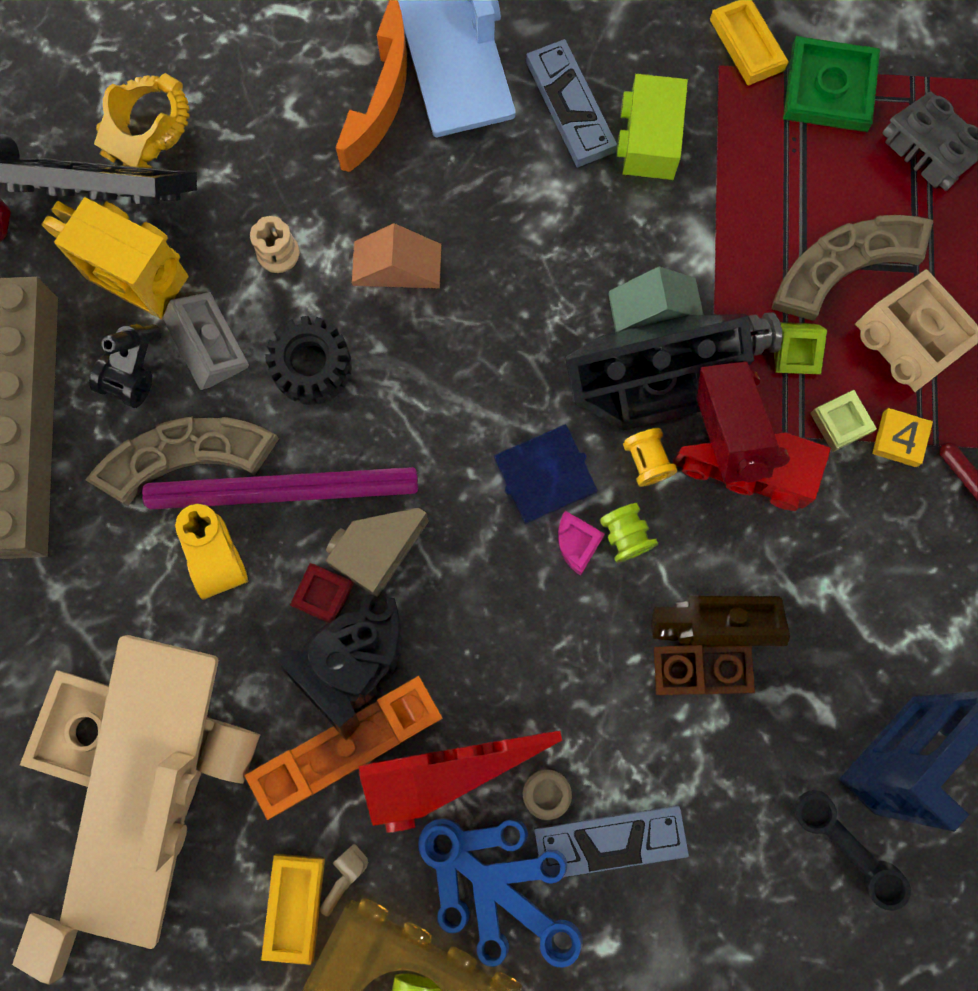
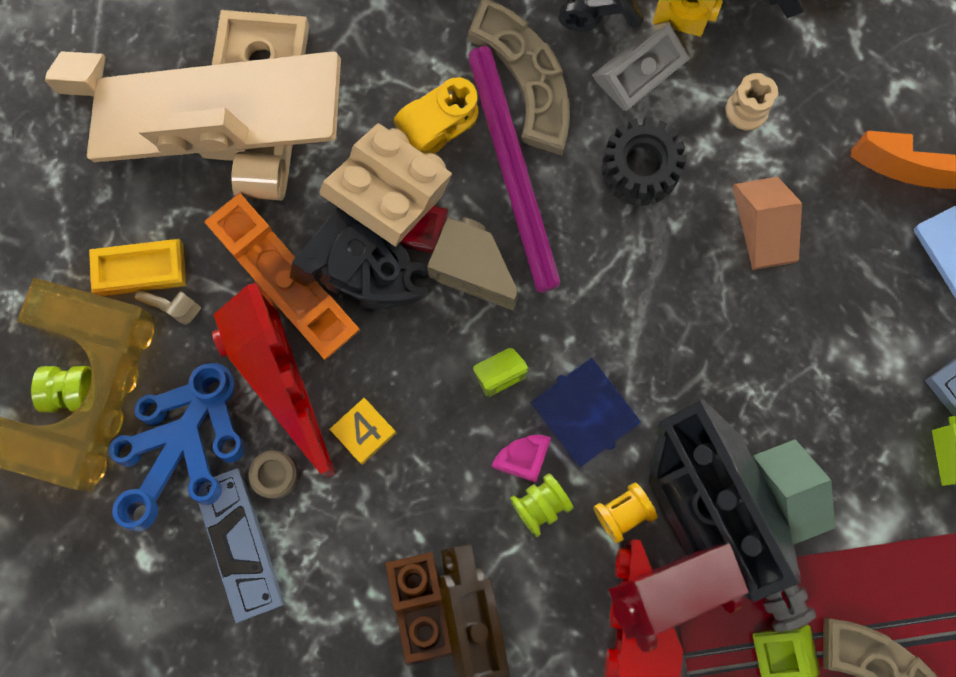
camera: 80 degrees right, 0 degrees up
none -> tan plate [319,123,452,246]
none -> yellow tile [329,398,397,465]
none -> lime slope [473,348,528,397]

